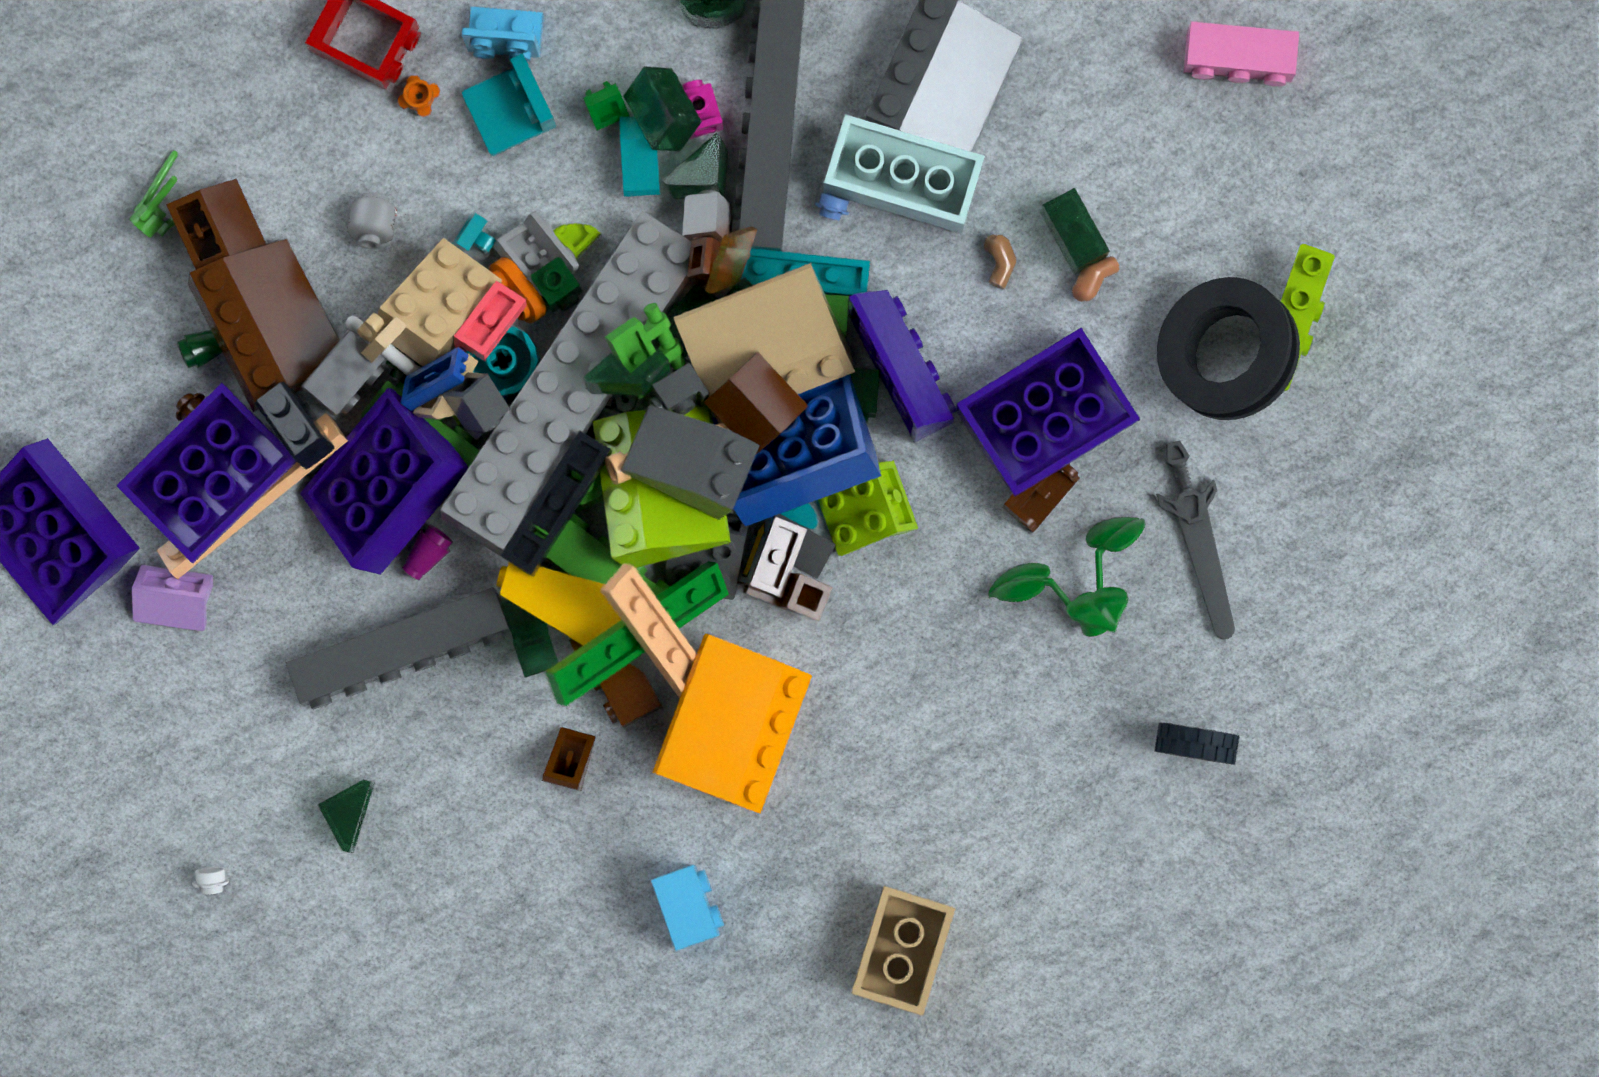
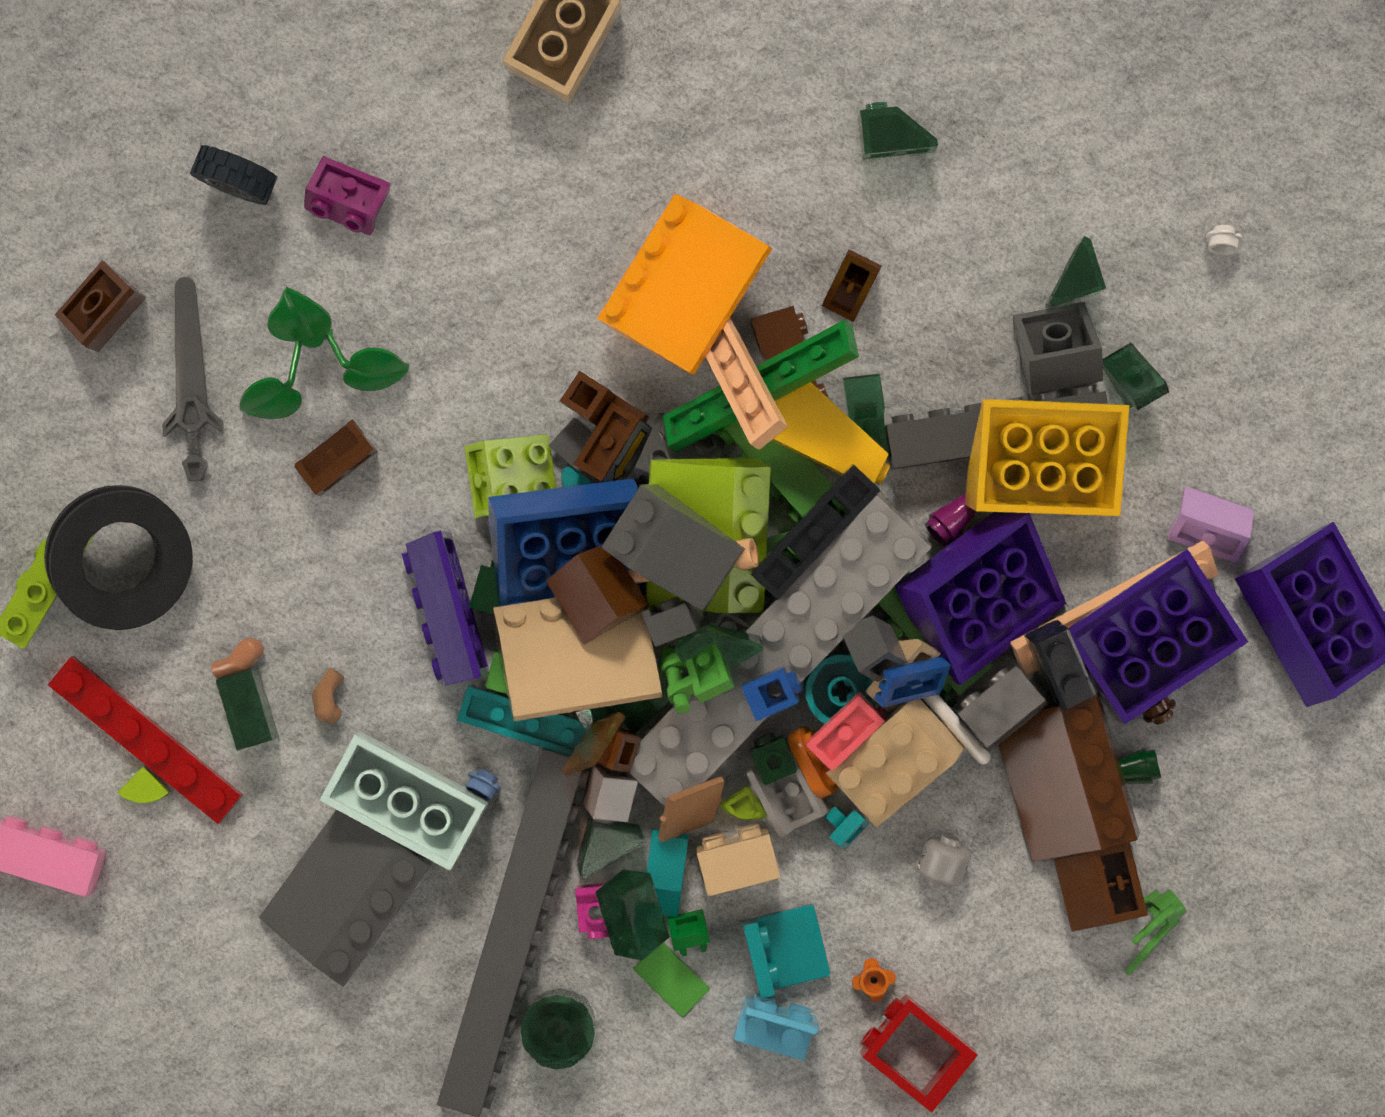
camera: 165 degrees left, 5 degrees up
tan tile [356,313,407,363] -> none
medium azure brick [651,865,724,951] -> none
dark purple slope [956,328,1140,497] -> none
none -> red plate [48,656,243,824]
none -> reddish brown slope [55,260,146,352]
none -> lime tile [117,766,171,803]
none -> magenta bracket [304,156,391,236]
none -> bright green sticker [633,940,710,1018]
none -> medium nougat piece [658,776,725,843]
none -> tan brick [697,824,781,897]
none -> blue brick [741,665,803,721]
none -> clear green slope [858,102,938,160]
none -> yellow slope [965,399,1130,516]
none -> dark grey slope [1013,302,1103,395]
none -> clear green slope [1103,342,1170,410]

